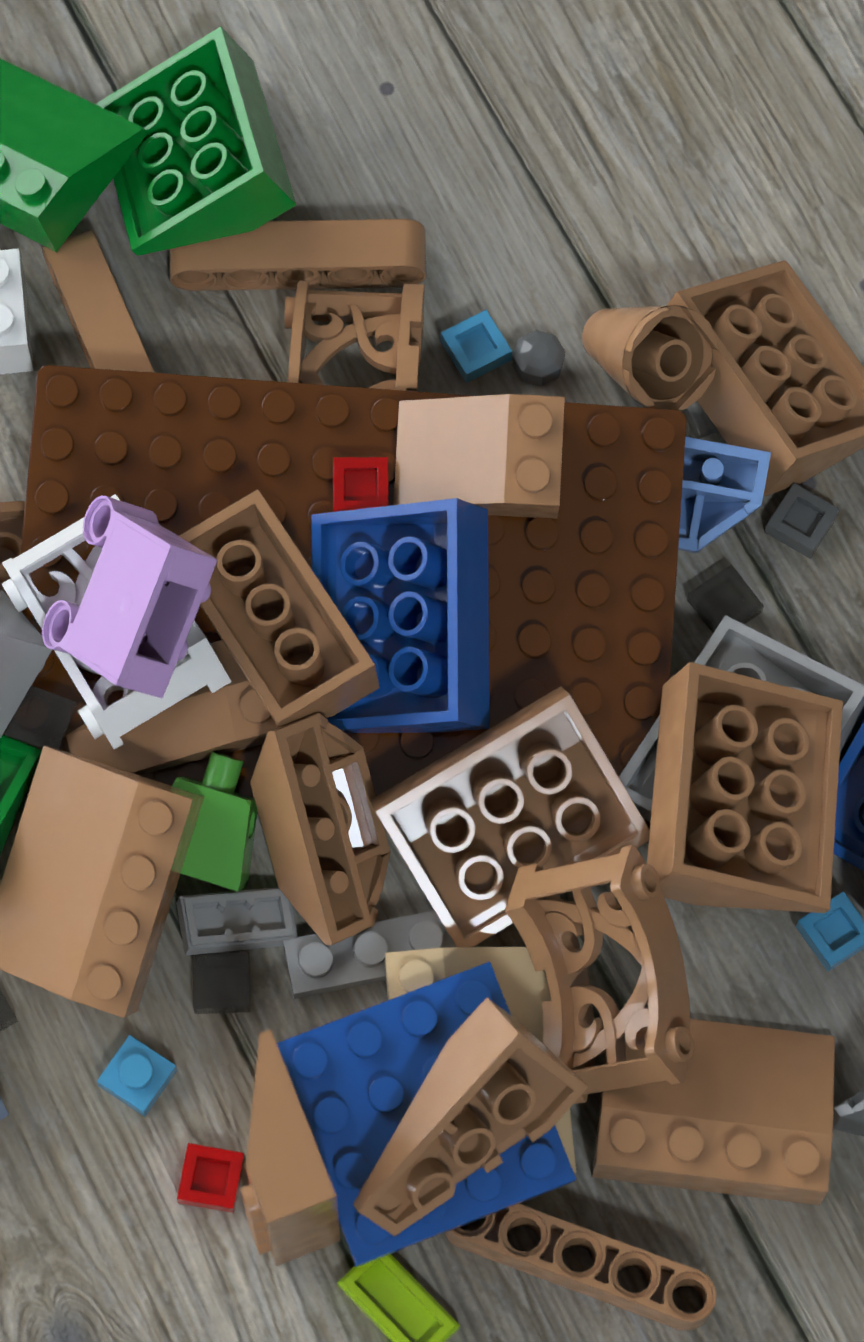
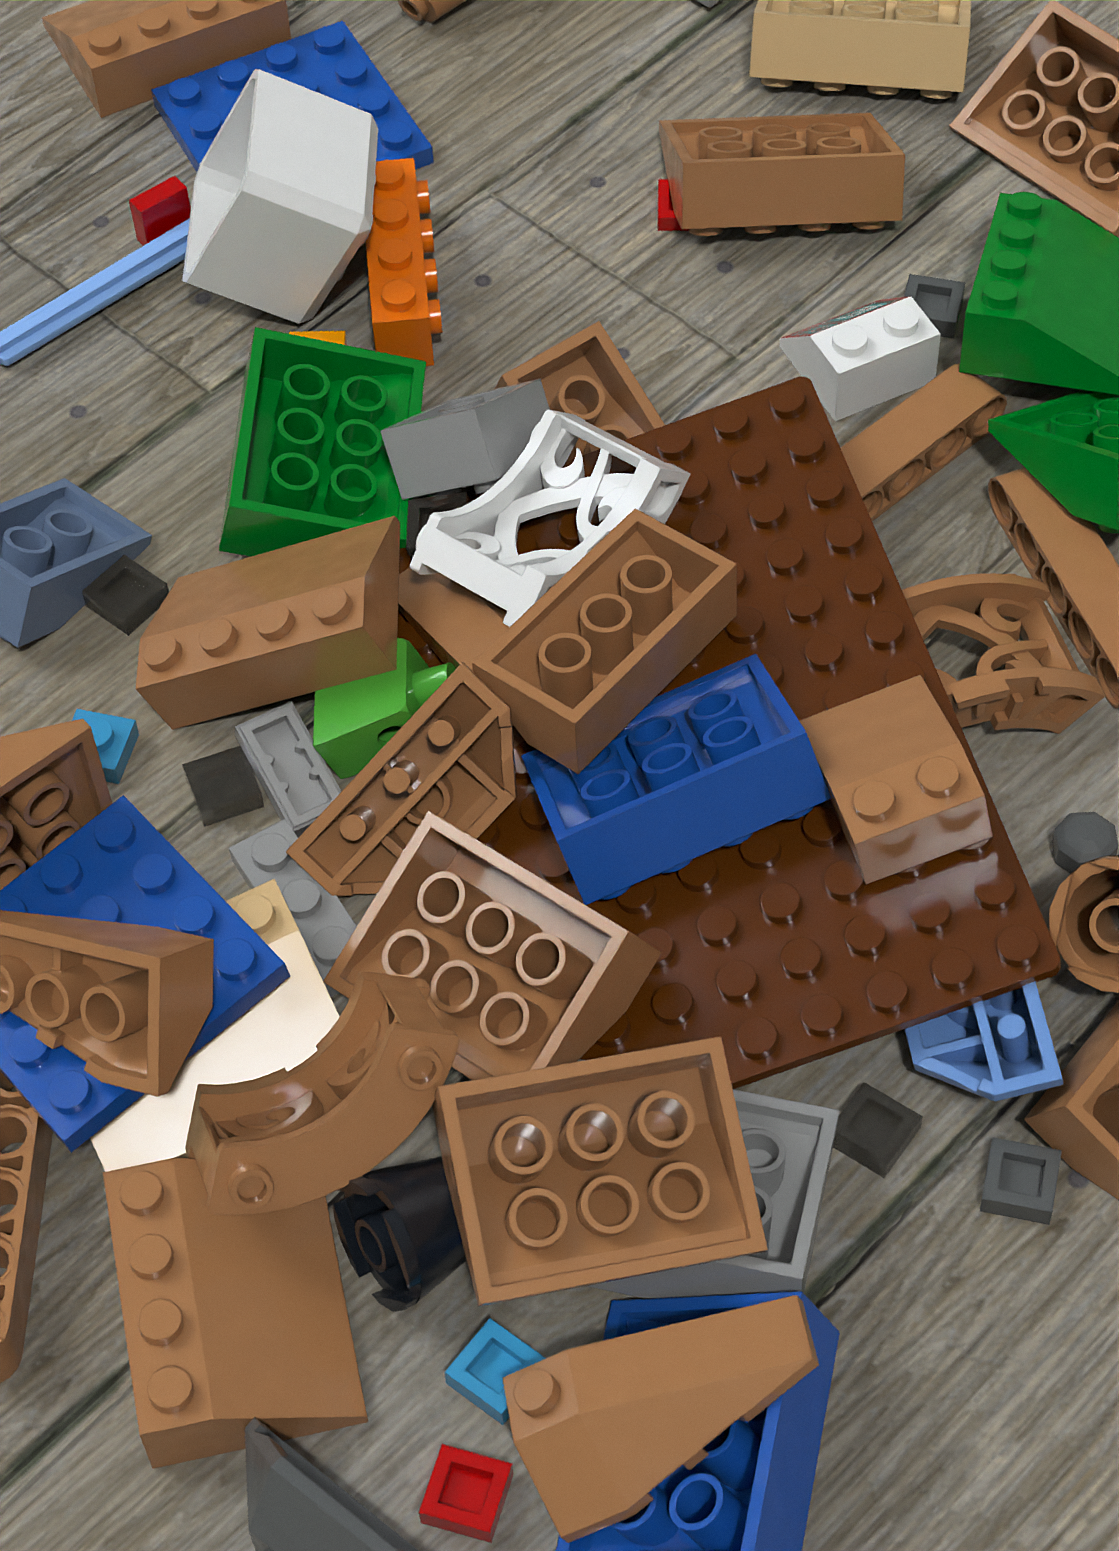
camera: 75 degrees right, 15 degrees down
lavender piece [42,495,218,699] -> none
red tile [333,457,389,512] -> none
dark azure plate [440,310,512,383] -> none
none -> black cone [333,1156,467,1312]

